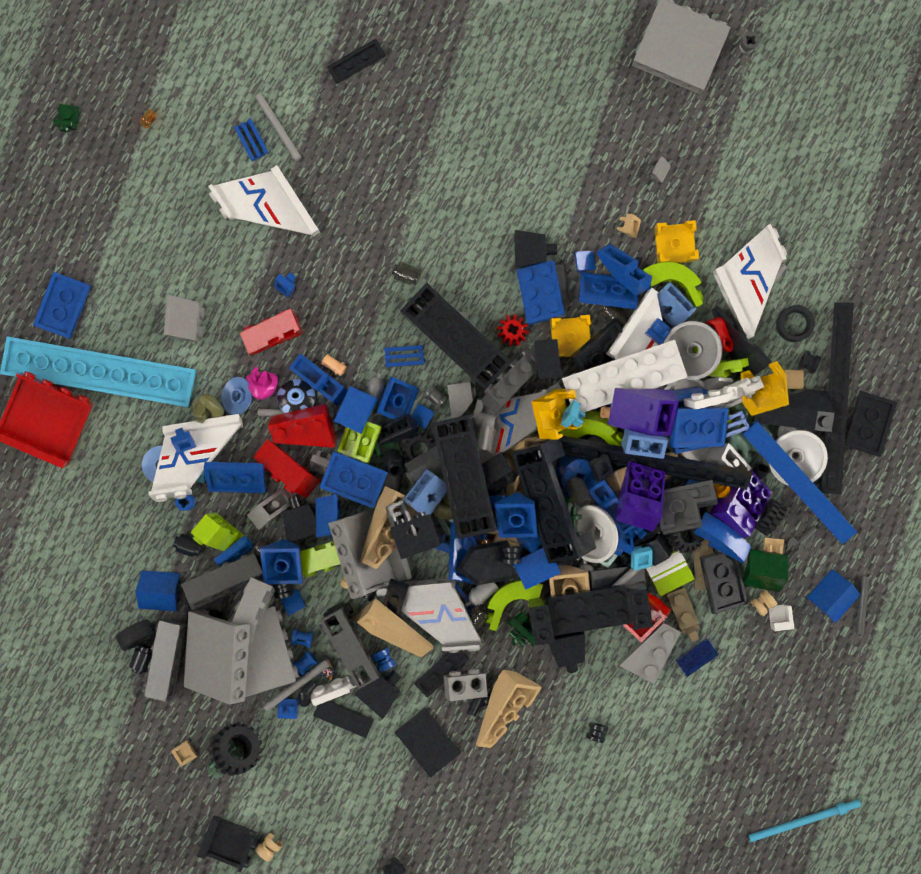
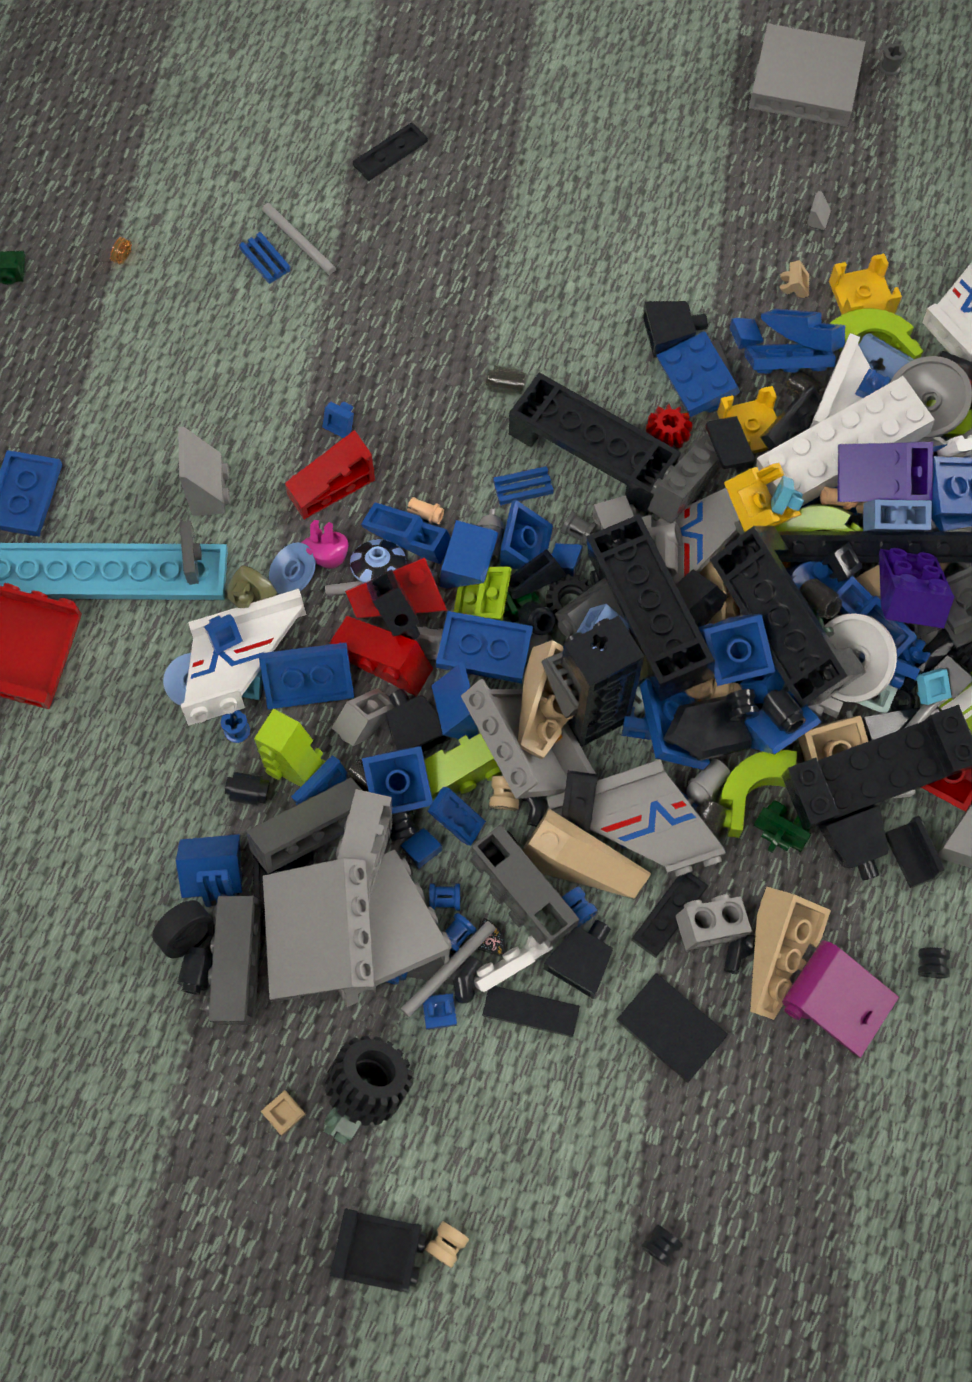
camera: 10 degrees left, 20 degrees down
white piece [209,165,320,236] -> none
none -> dark grey plate [180,520,202,585]
none -> blue tile [196,869,236,907]
none -> black torso [366,569,420,640]
none -> blue plate [427,787,486,846]
none -> black brick [762,689,806,734]
none -> magenta door [782,940,899,1058]
none -> black panel [885,816,945,888]

